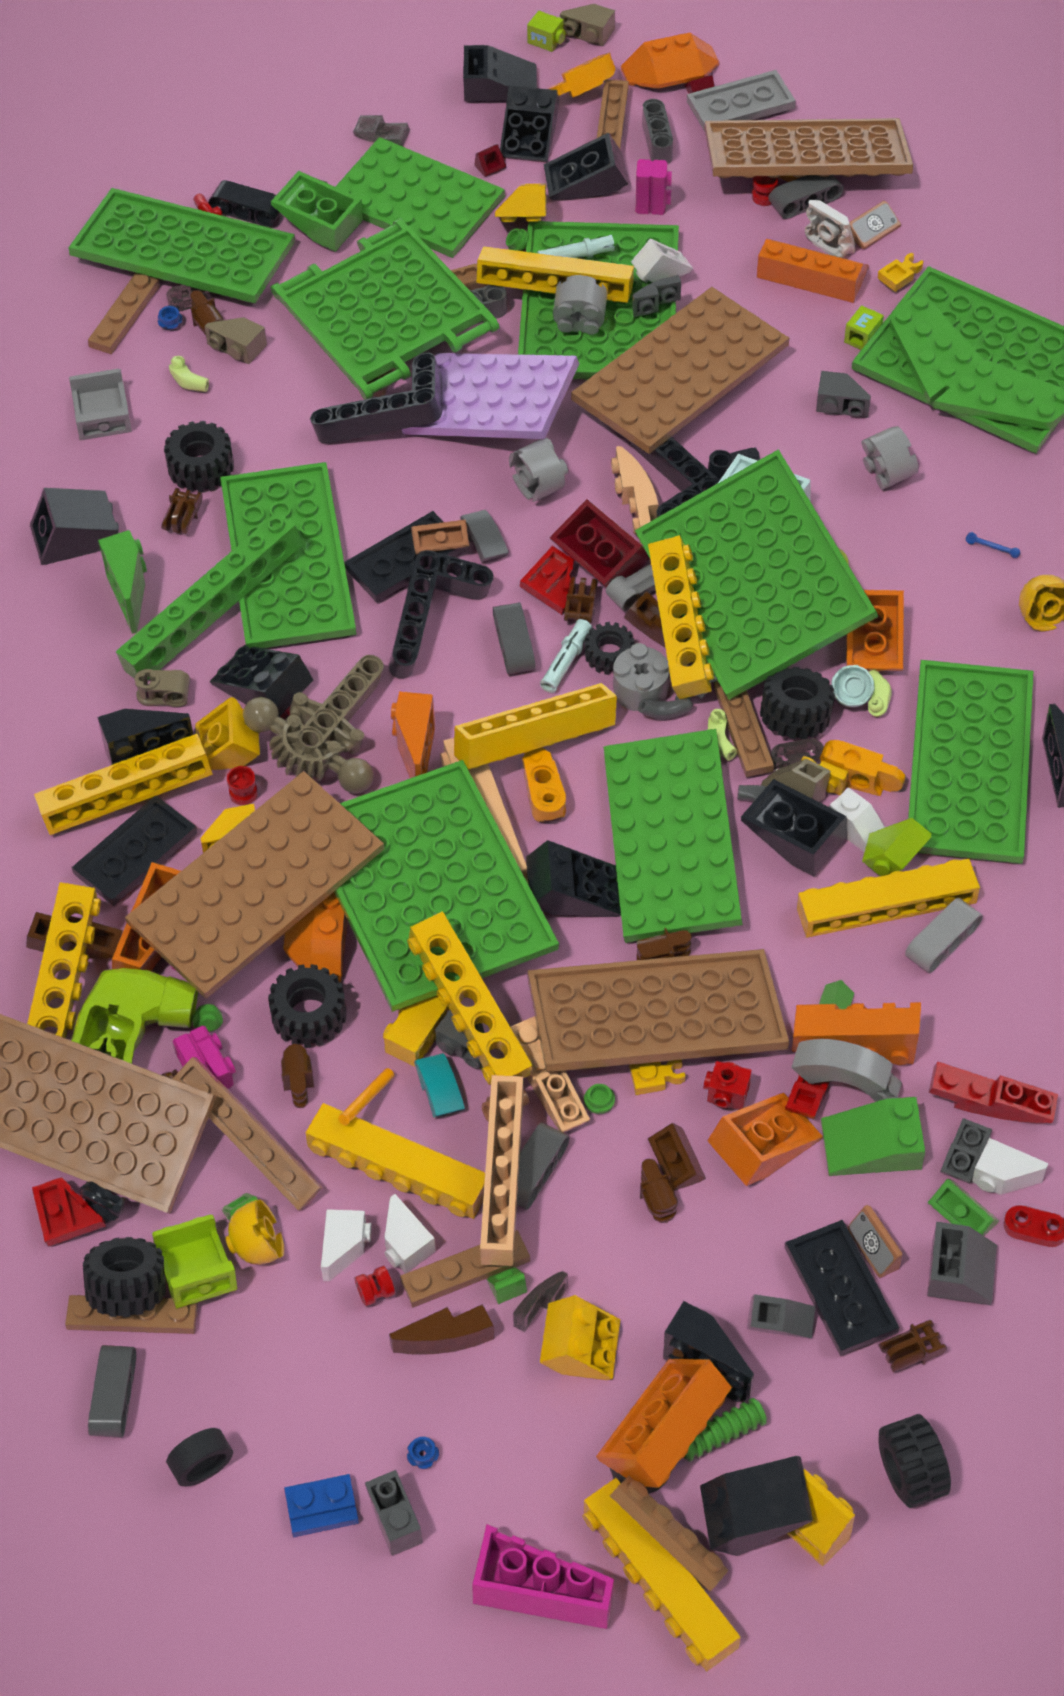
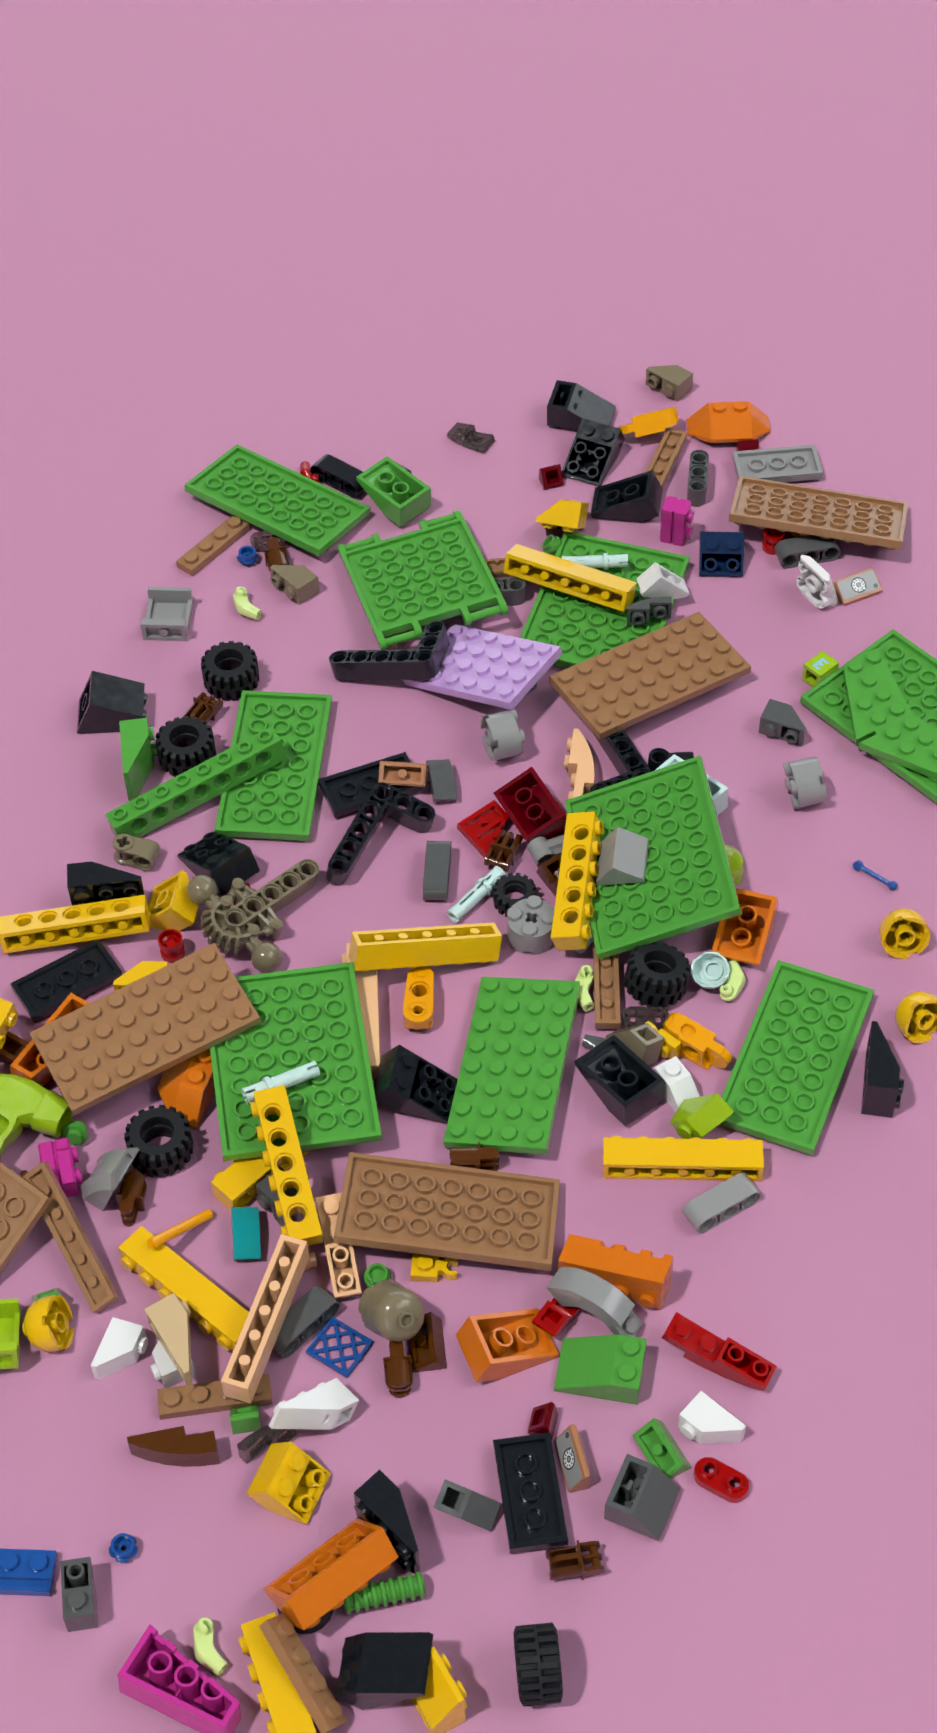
camera: 15 degrees right, 5 degrees down
bright green plate [335,137,505,258] -> none
red wheel [354,1265,396,1307] -> none
orange slope [391,691,435,778] -> none
lime brick [527,10,566,52] -> none
light grey brick [553,275,608,334] -> none
dark grey arm [638,695,693,720] -> none
red brick [703,1061,752,1110] -> none
orange slope [757,239,869,303] -> none
bright green slope [819,980,854,1009] -> none
yellow plate [877,253,924,292] -> none
dark grey slope [940,1118,992,1184] -> none
none -> light grey slope [81,1147,139,1211]
none -> tan slope [144,1293,192,1386]
none -> black tyre [155,716,216,776]
none -> yellowish green arm [193,1617,228,1677]
none -> light aqua pin [241,1060,320,1104]
none -> white slope [269,1378,359,1430]
none -> blue window [306,1317,373,1378]
none -> dark tan cylinder [358,1279,425,1342]
none -> dark red slope [528,1402,558,1440]
none -> light grey slope [596,827,649,886]
none -> dark blue slope [699,531,744,576]

